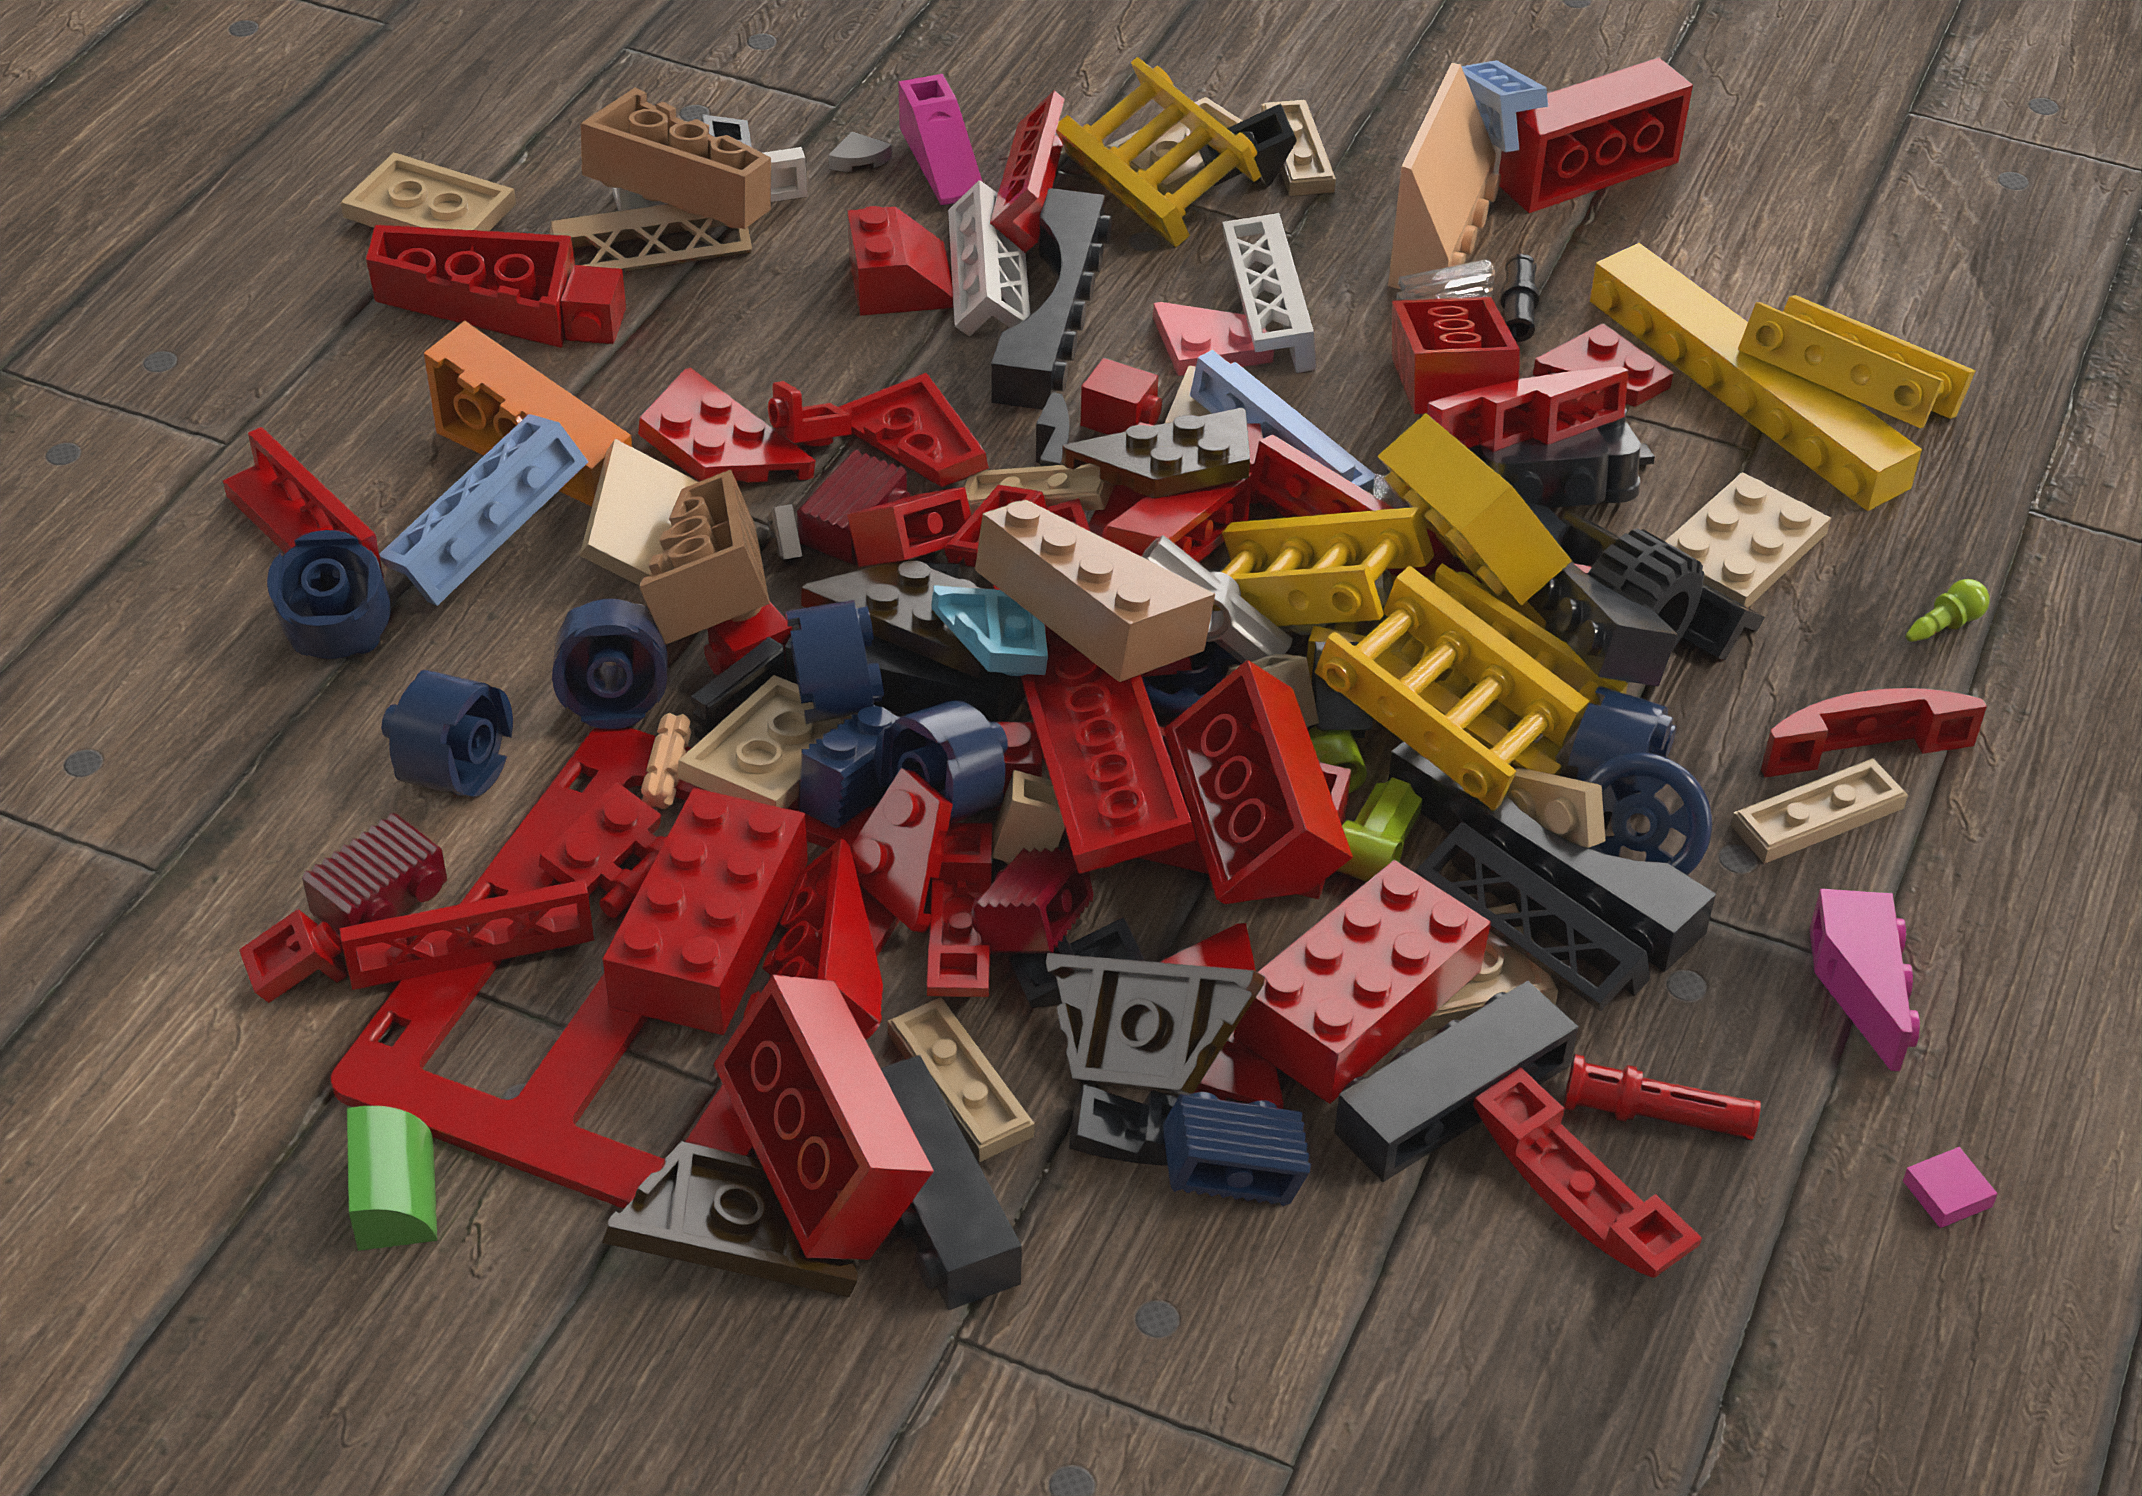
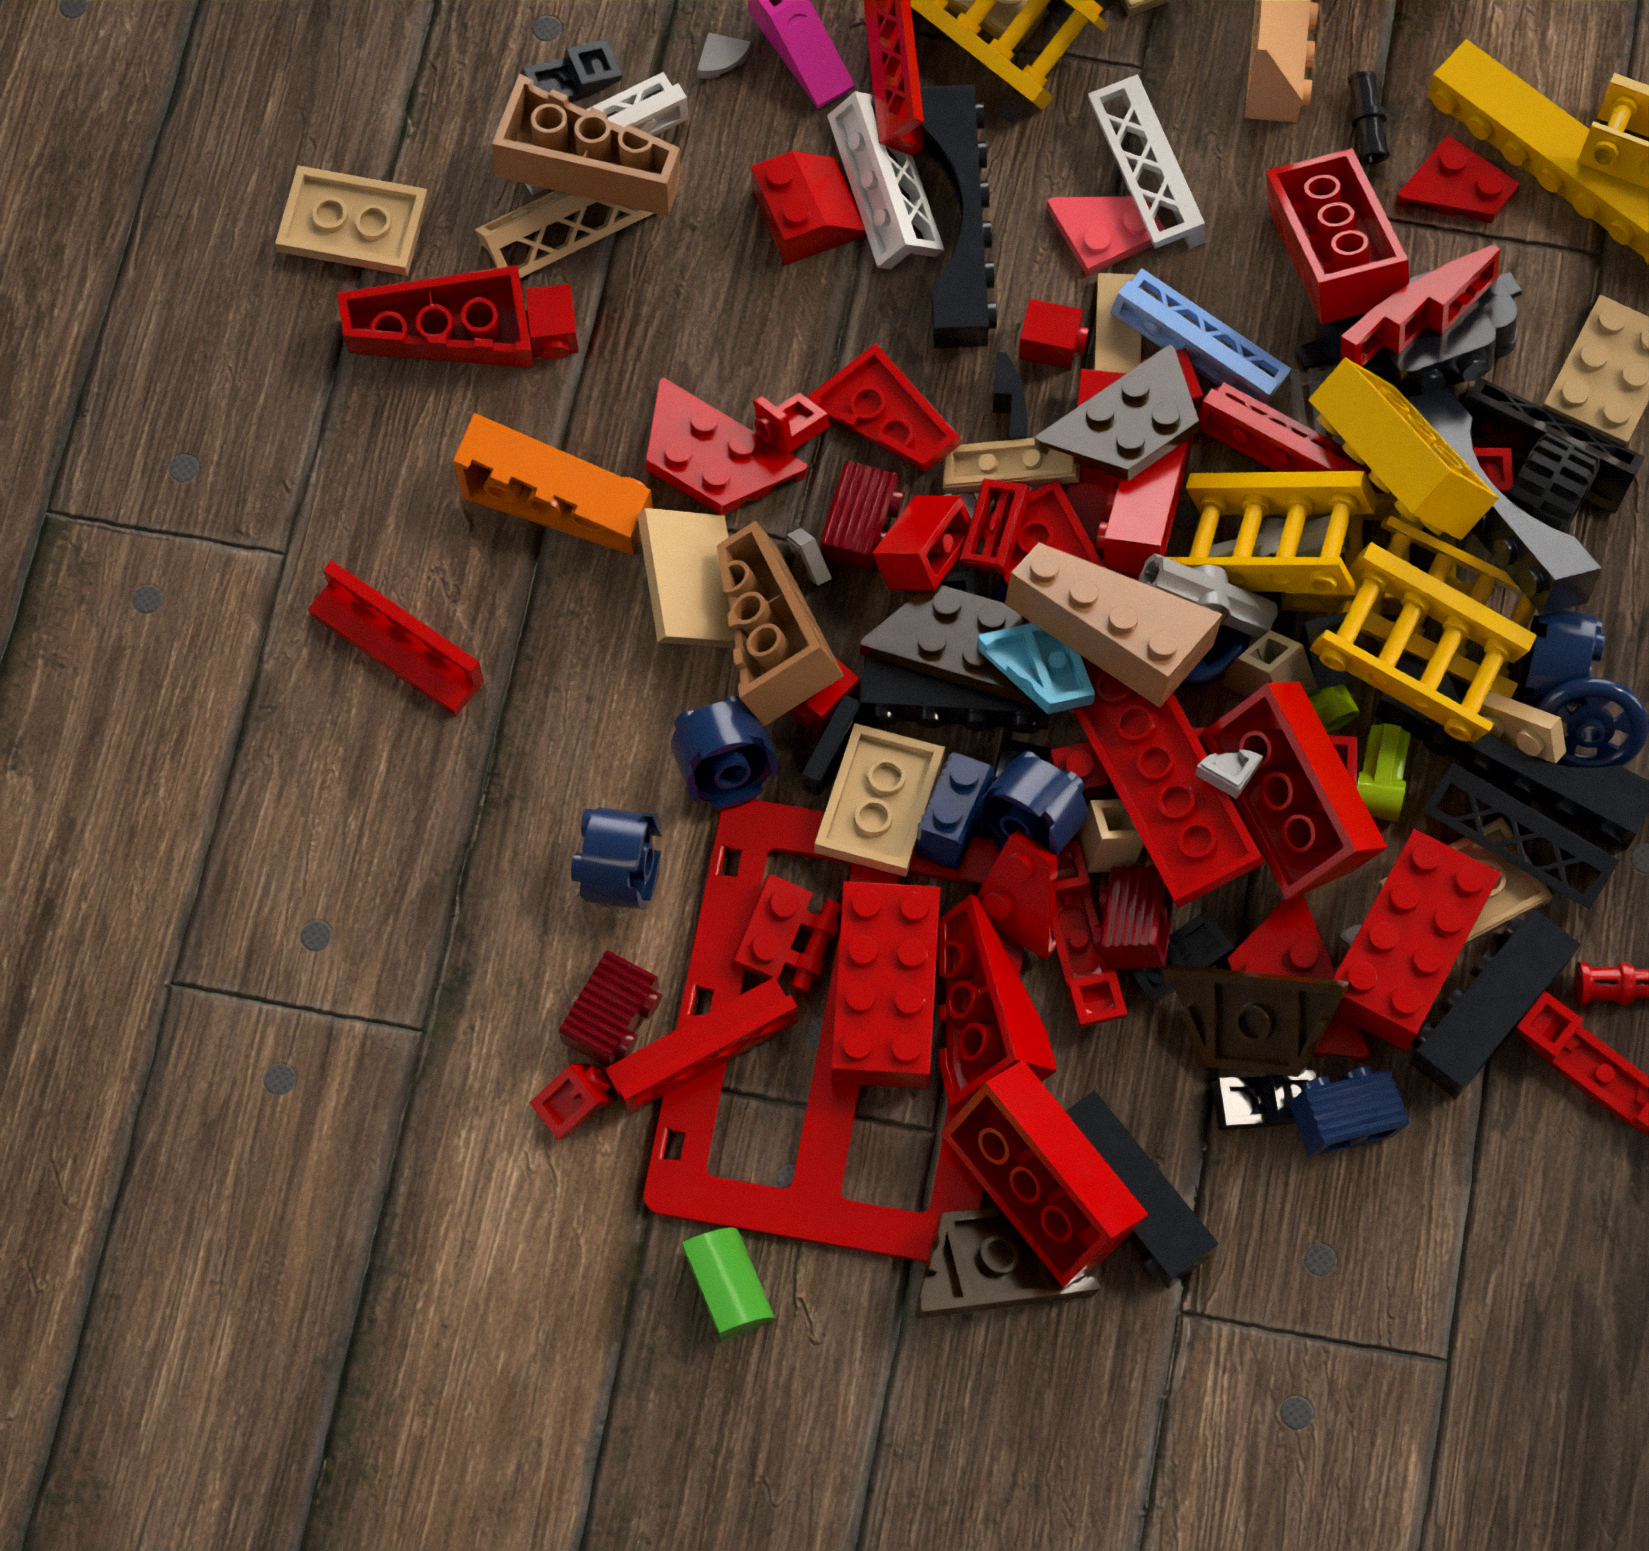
camera: 10 degrees left, 25 degrees up
dark blue brick [267,530,390,659] -> none
light blue fence [379,414,588,606] -> none
light nougat axle [641,713,691,809] -> none
dark blue brick [786,600,884,724] -> none
tan tile [887,997,1034,1162] -> none
clear tile [1396,259,1496,300] -> none
none -> light grey tile [1195,750,1263,799]

